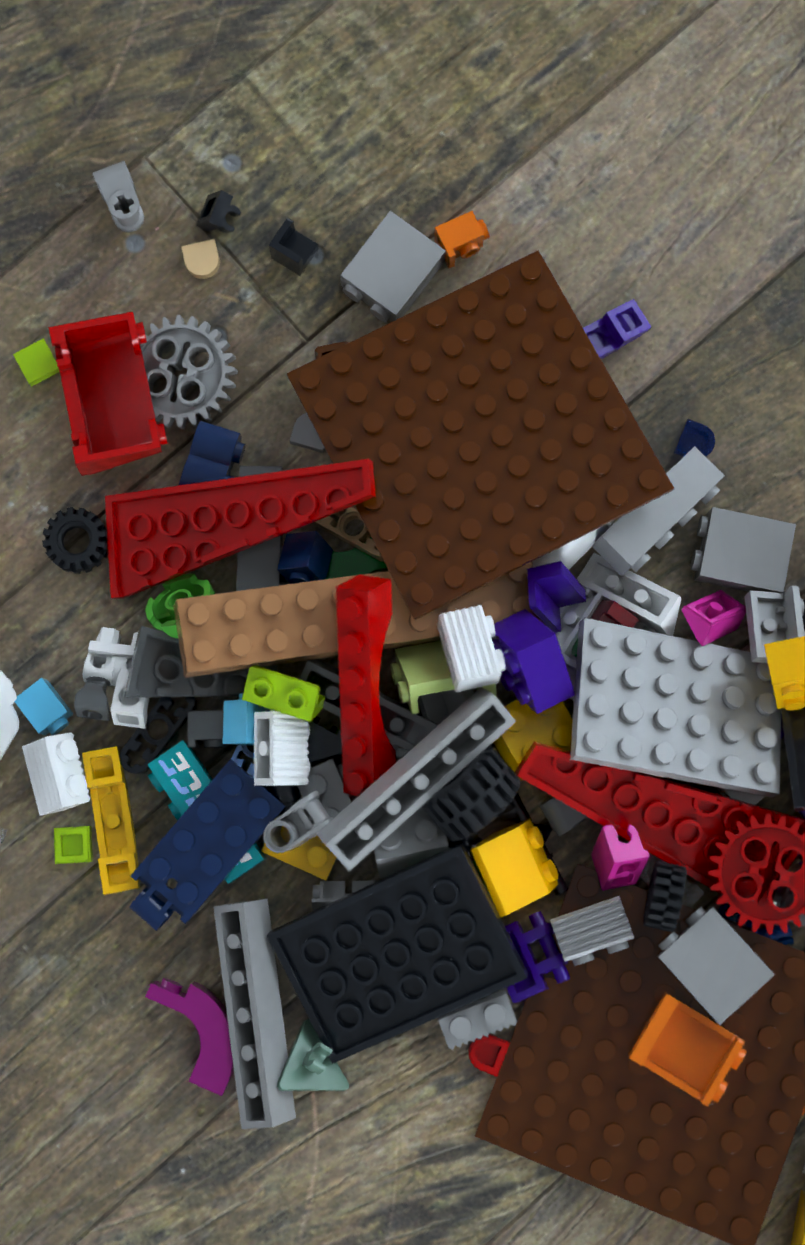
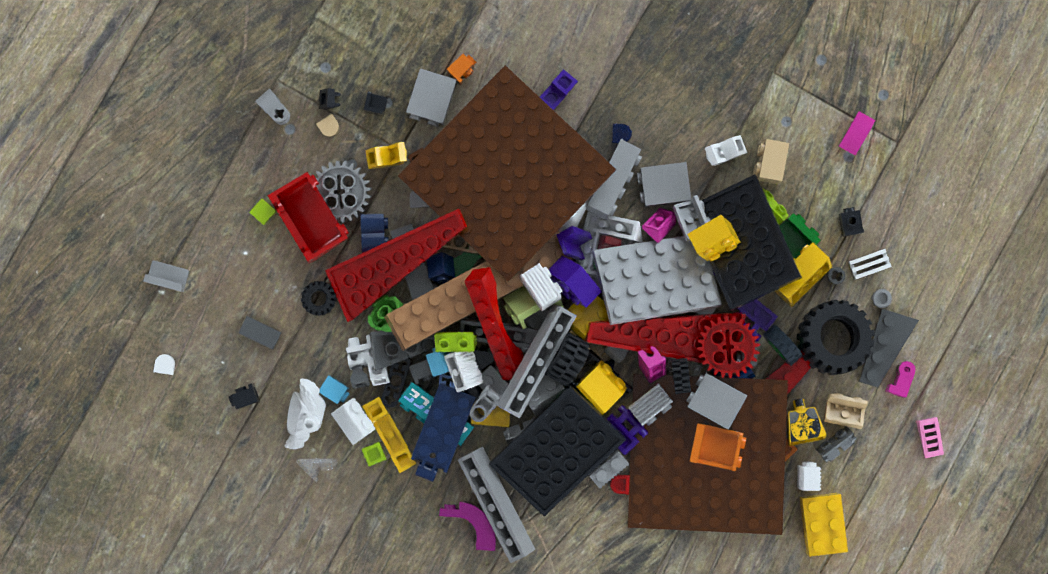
camera: 15 degrees left, 5 degrees up
sand green piece [277,1019,349,1091] -> none
none -> yellow brick [365,142,407,169]

